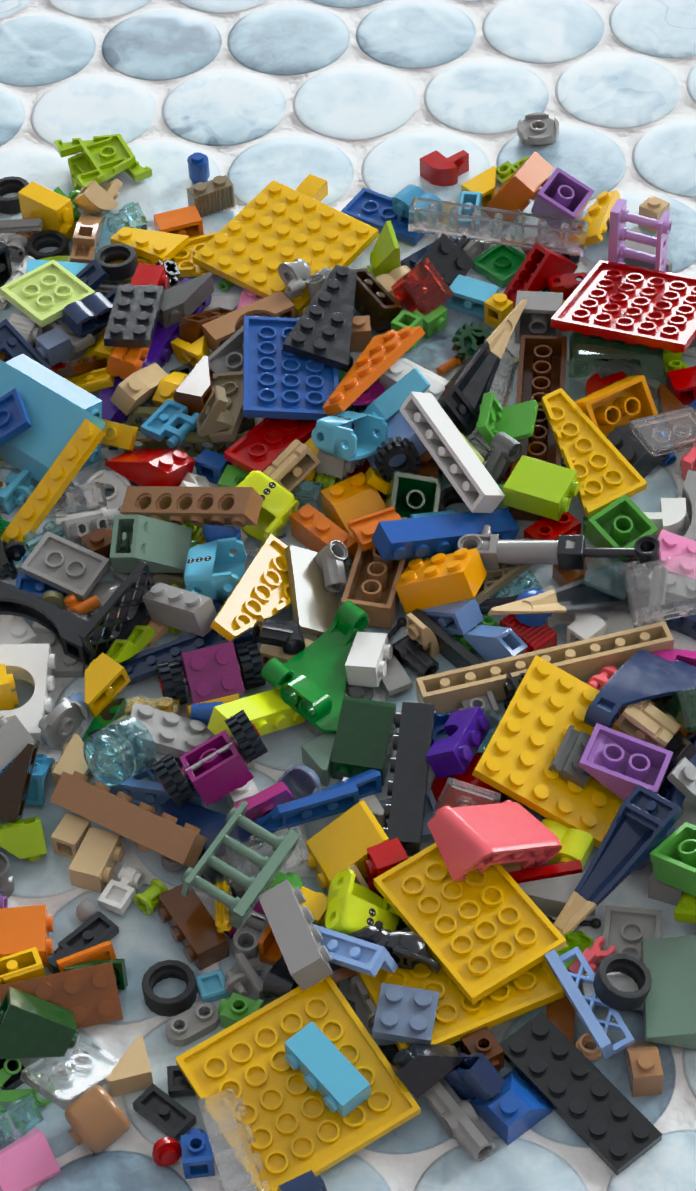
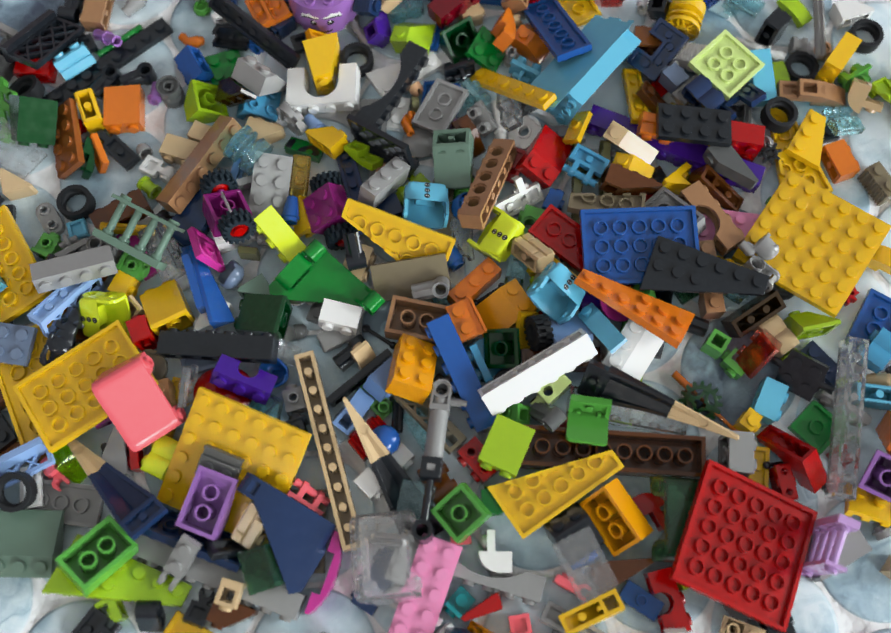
camera: 85 degrees right, 25 degrees up
dark tan slope [196,385,234,437] -> none
none -> olive tile [238,246,261,261]

